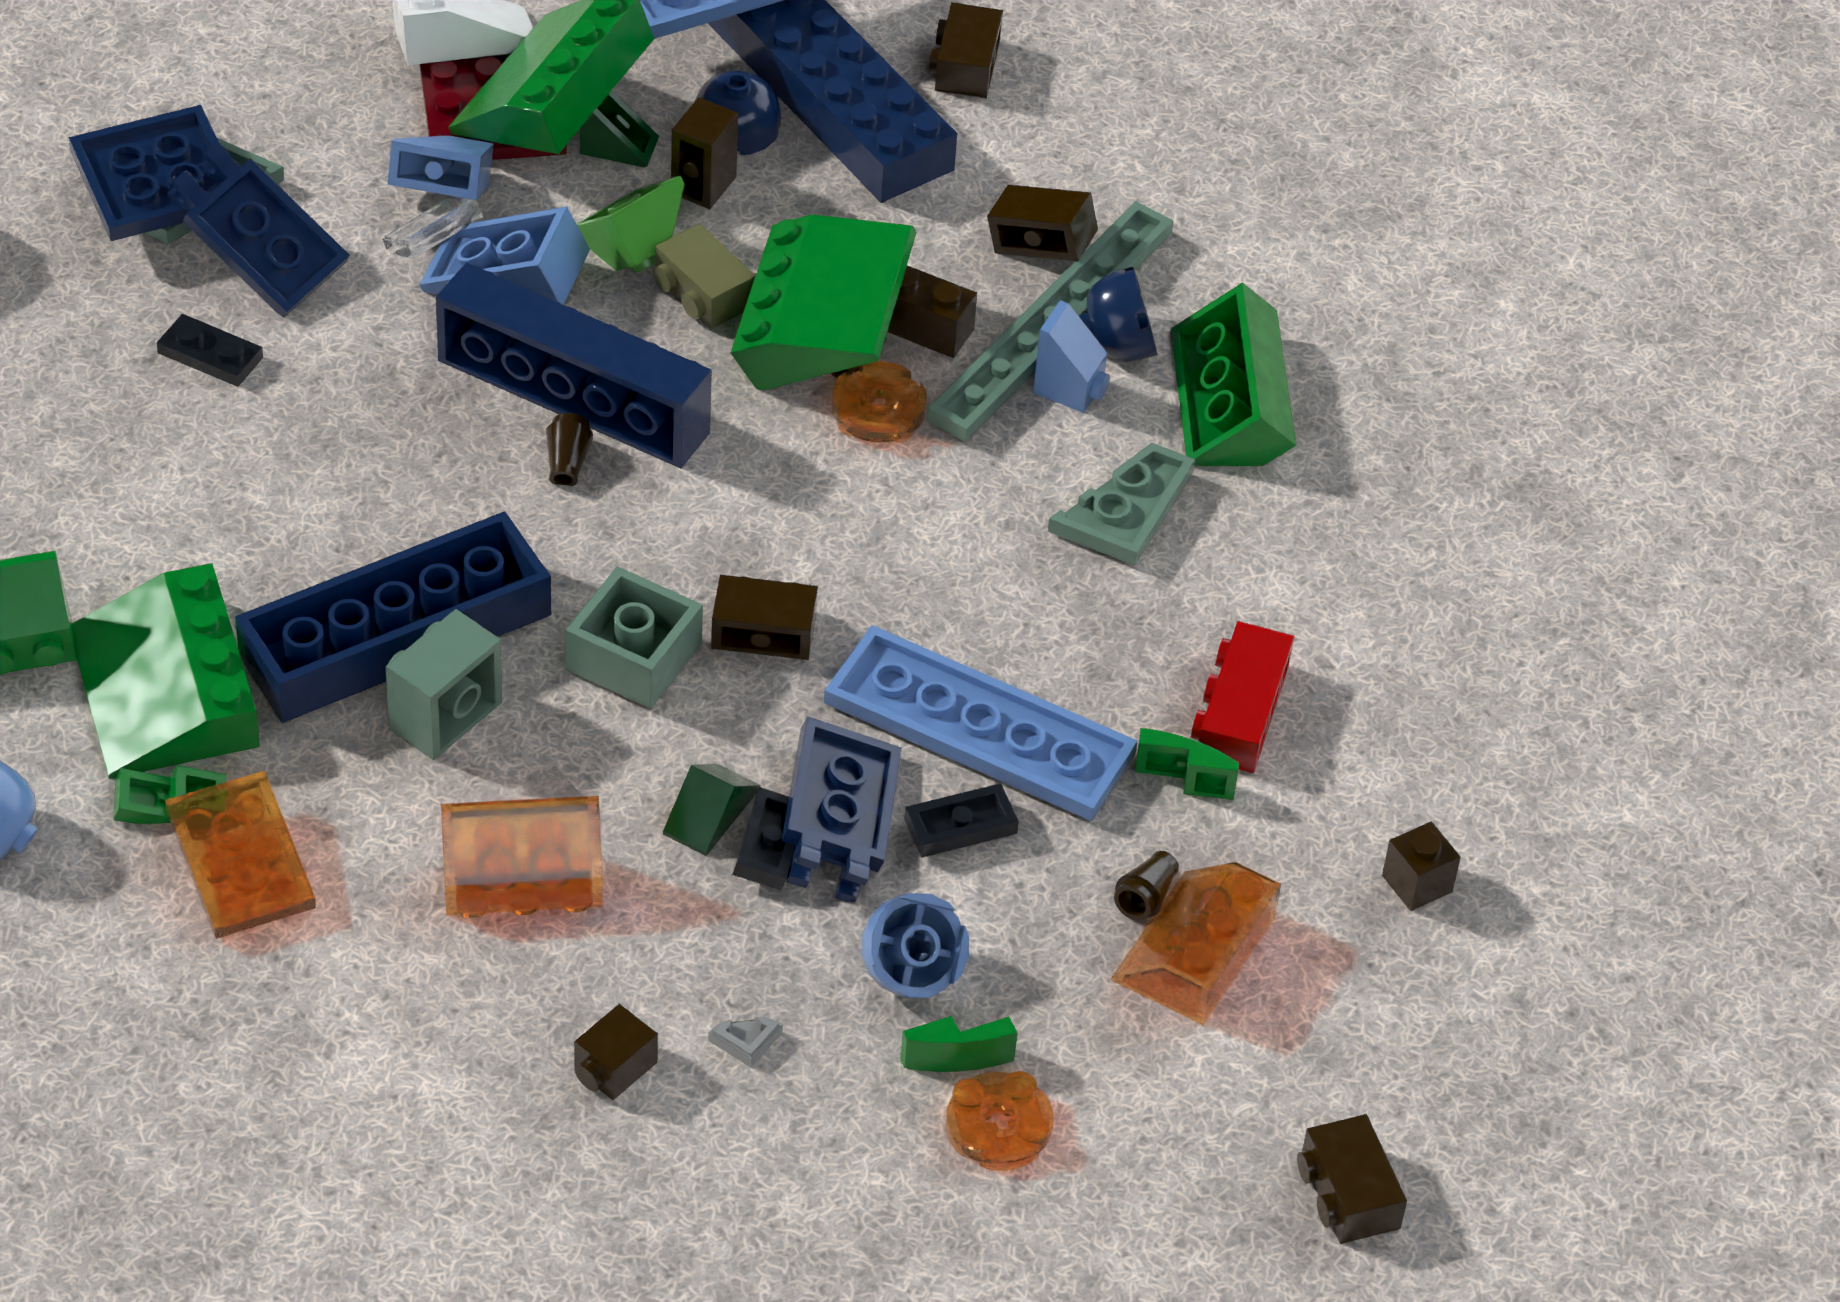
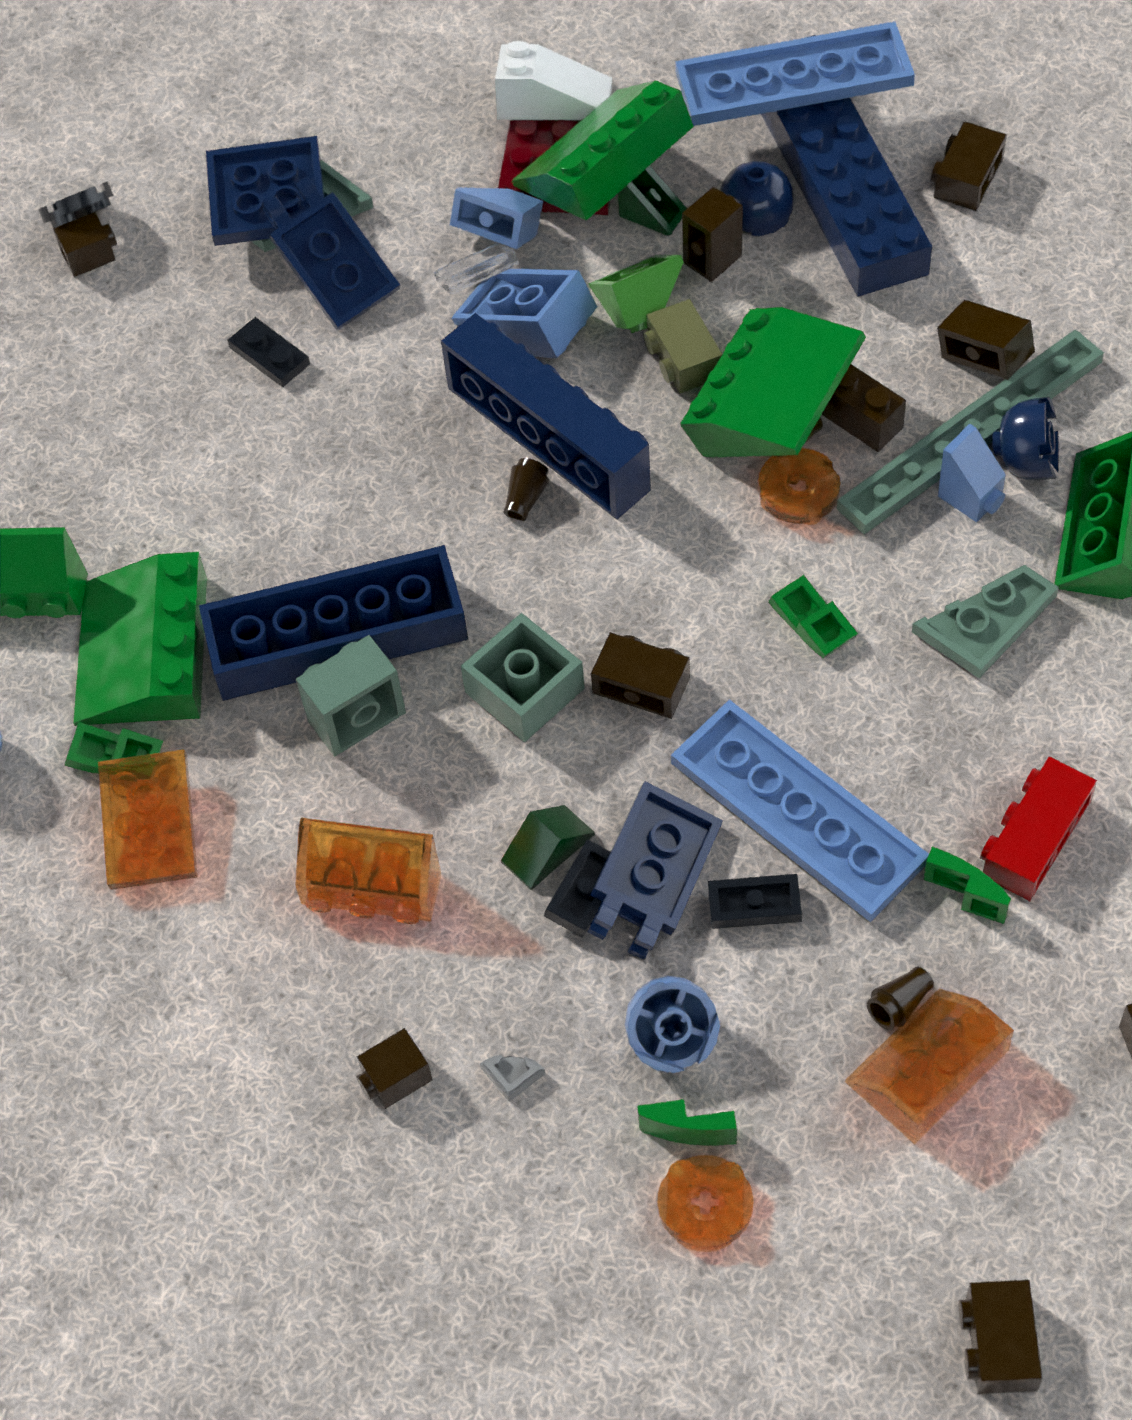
camera: 25 degrees right, 10 degrees up
none -> green slope [768,575,858,659]

